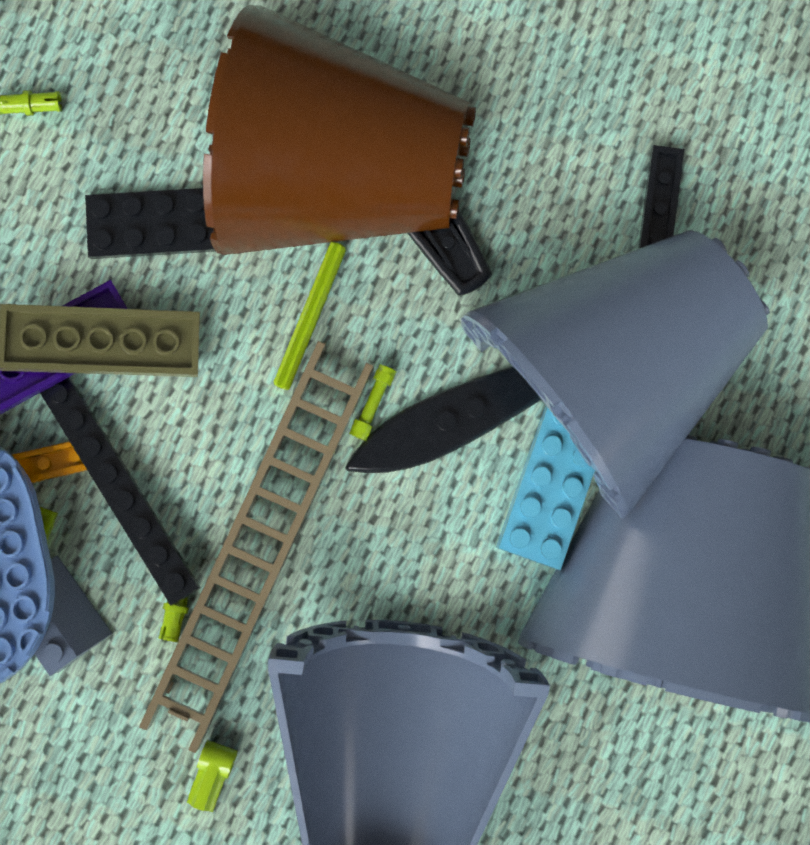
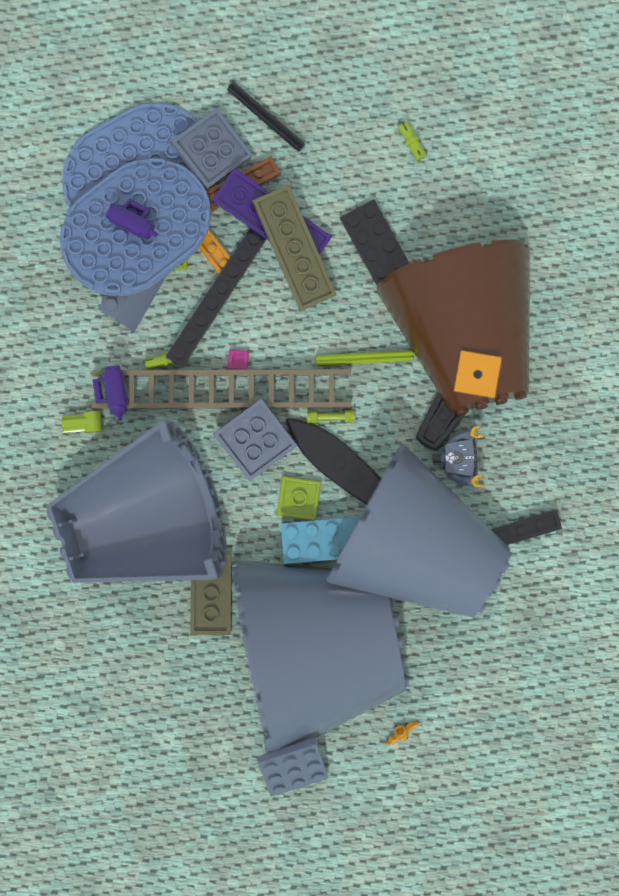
camera: 75 degrees right, 0 degrees up
none -> dark purple piece [92,365,128,421]
none -> olive plate [190,554,232,635]
none -> sand blue plate [213,397,298,481]
none -> dark pink tile [227,349,249,370]
none -> lime tile [276,476,322,521]
none -> sand blue torso [432,426,486,489]
none -> light orange tile [454,350,502,398]

